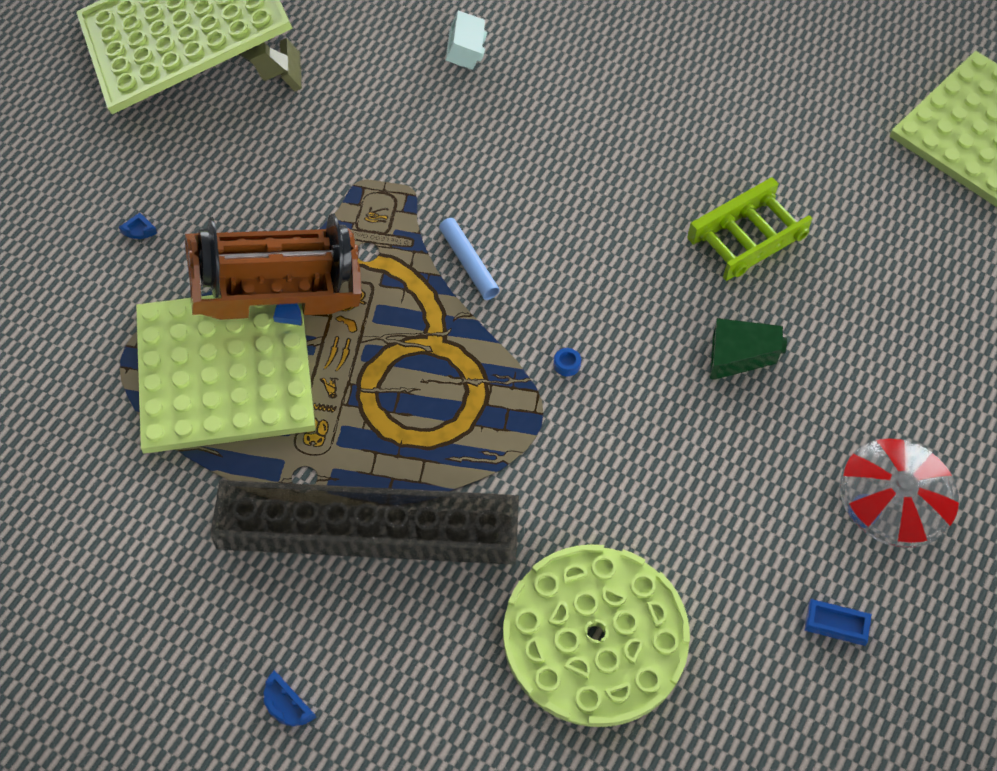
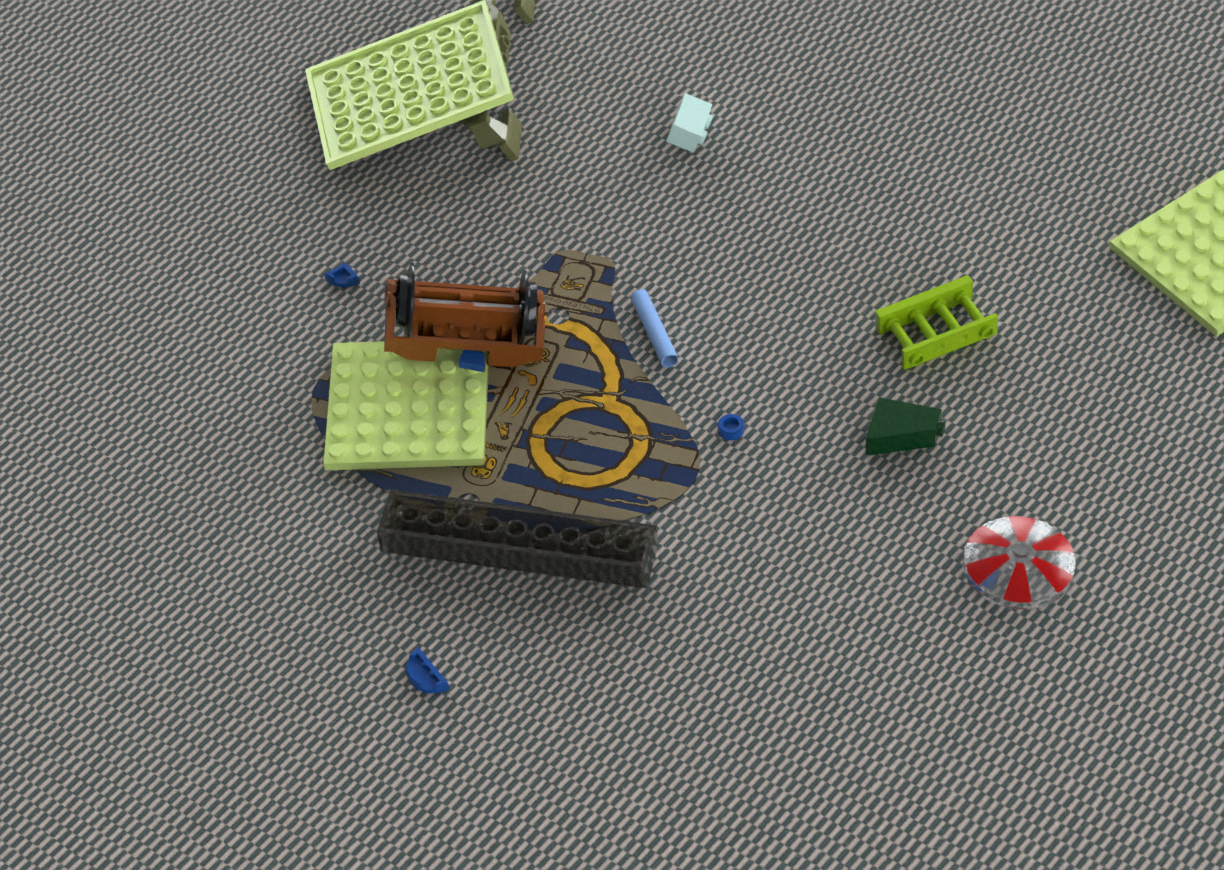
camera: 15 degrees right, 10 degrees down
yellowish green plate [503,545,690,727] -> none
blue tile [804,599,872,646] -> none

